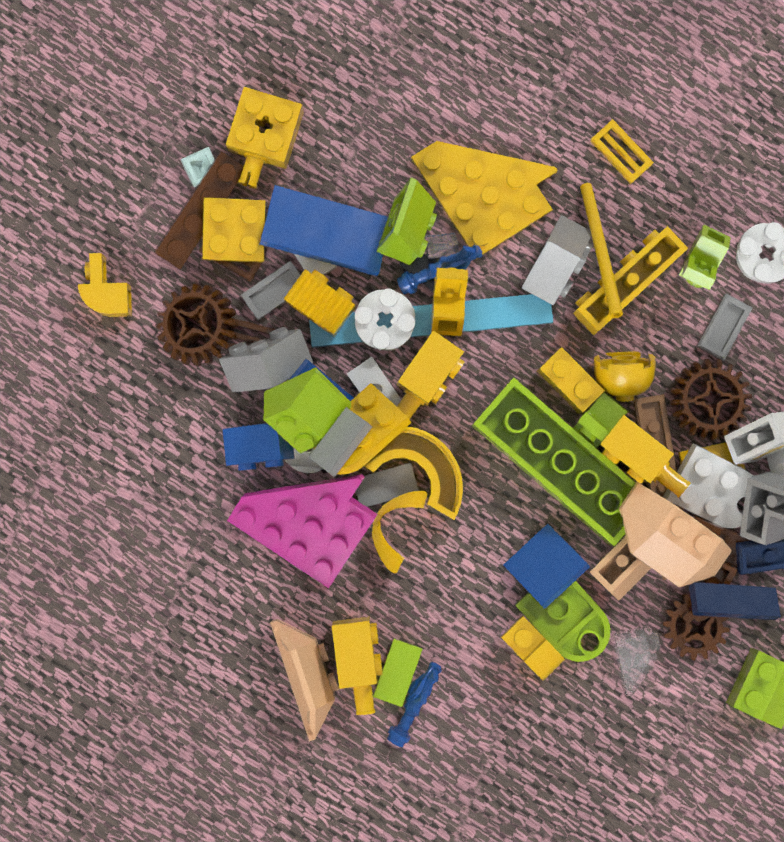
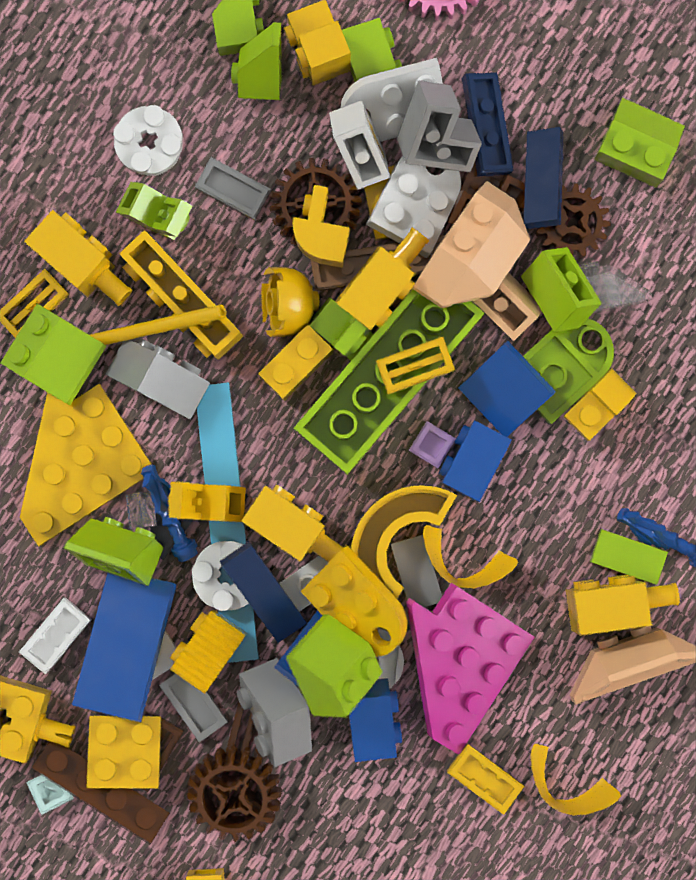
camera: 80 degrees left, 0 degrees up
light grey tile [309,407,372,477] -> none
none -> lime slope [0,304,107,405]
none -> white plate [19,597,92,674]
none -> yellow brick [24,210,133,306]
none -> dark blue tile [220,541,307,643]
none -> yellow brick [293,185,350,268]
none -> yellow tile [376,337,455,395]
none -> lavender tile [408,421,456,468]
none -> blue brick [438,420,512,503]
none -> yellow plate [447,743,525,815]
none -> lime brick [521,247,602,332]
none -> yellow piece [531,743,621,815]

